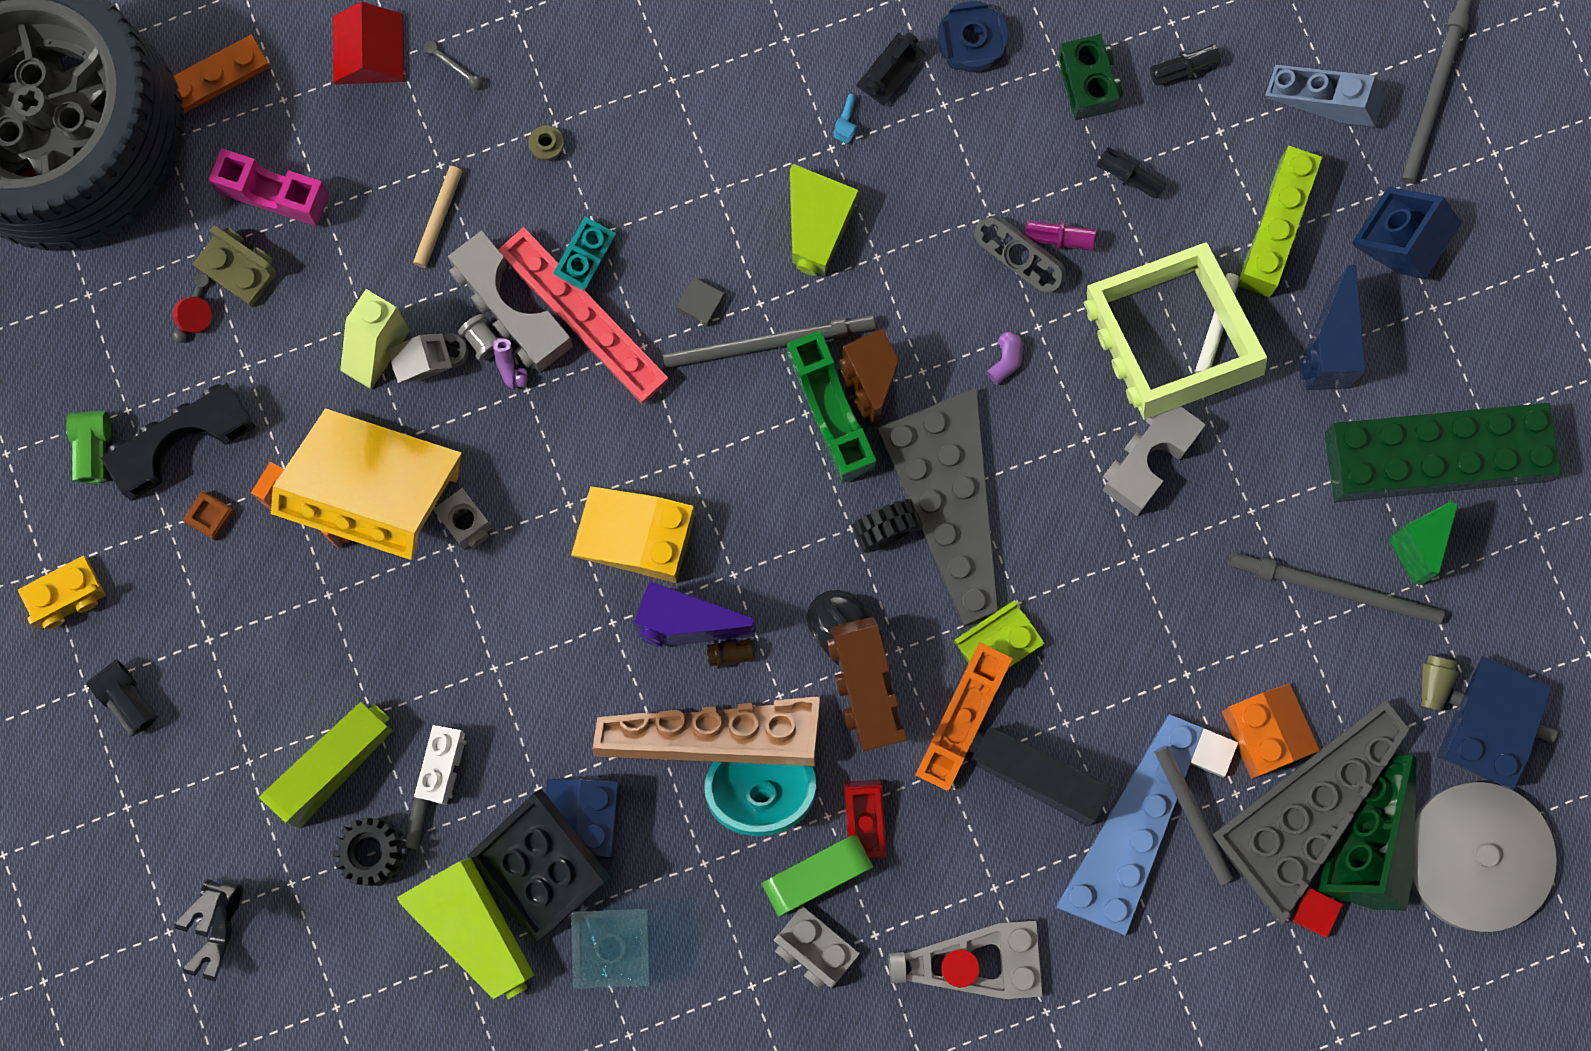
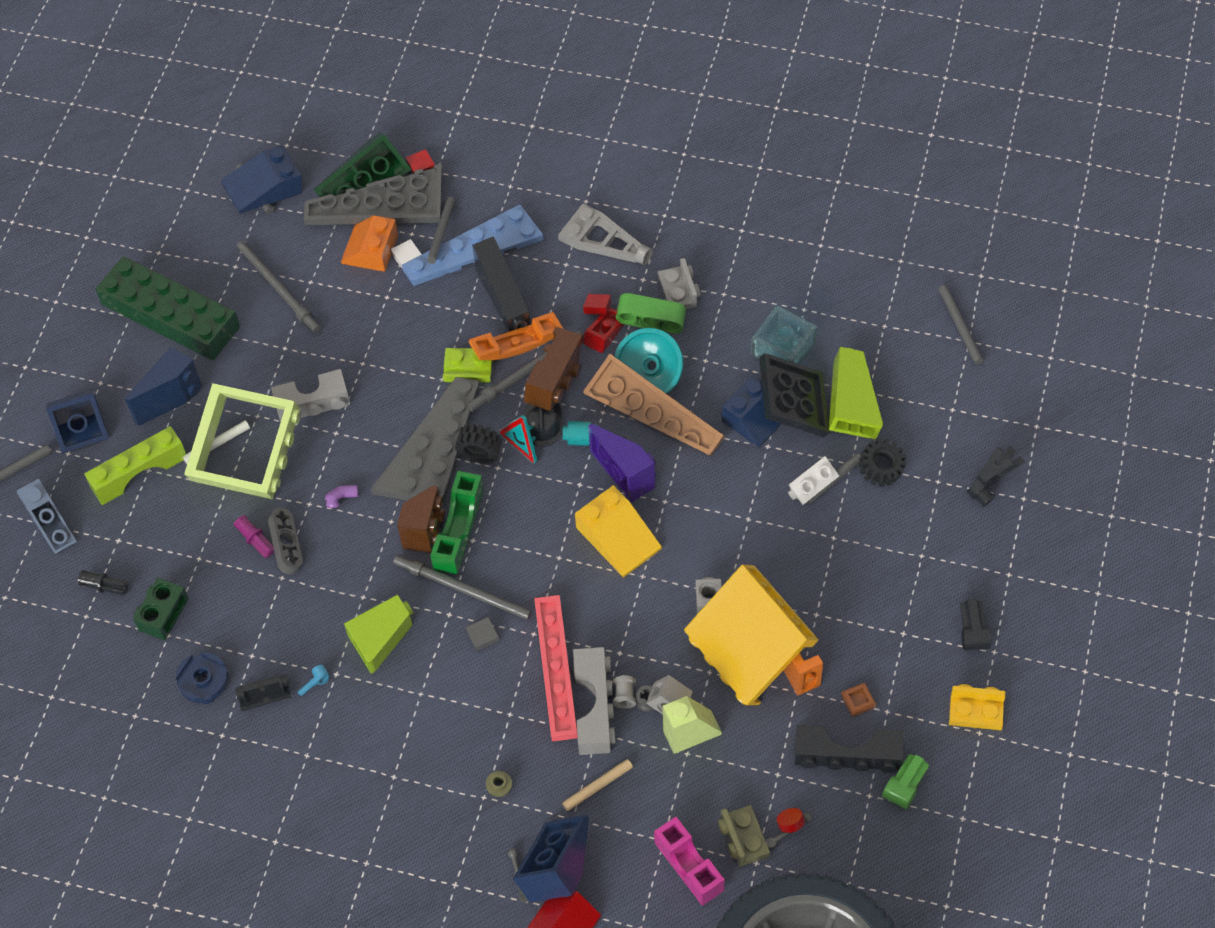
camera: 140 degrees left, 20 degrees down
lime slope [259,702,393,828] -> none
medium lavender arm [493,338,528,389] -> none
teal slope [552,216,616,292] -> none
red tile [941,949,979,988] -> none
black axle [1097,147,1166,199] -> none
green slope [1388,502,1458,586] -> none
light grey dish [1412,782,1557,932] -> none
olive cone [1421,655,1459,711] -> none
none -> dark grey bar [467,330,584,412]
none -> piece [499,415,537,464]
none -> dark blue slope [513,814,589,902]
none -> teal brick [563,421,597,446]
none -> red tile [583,294,612,315]

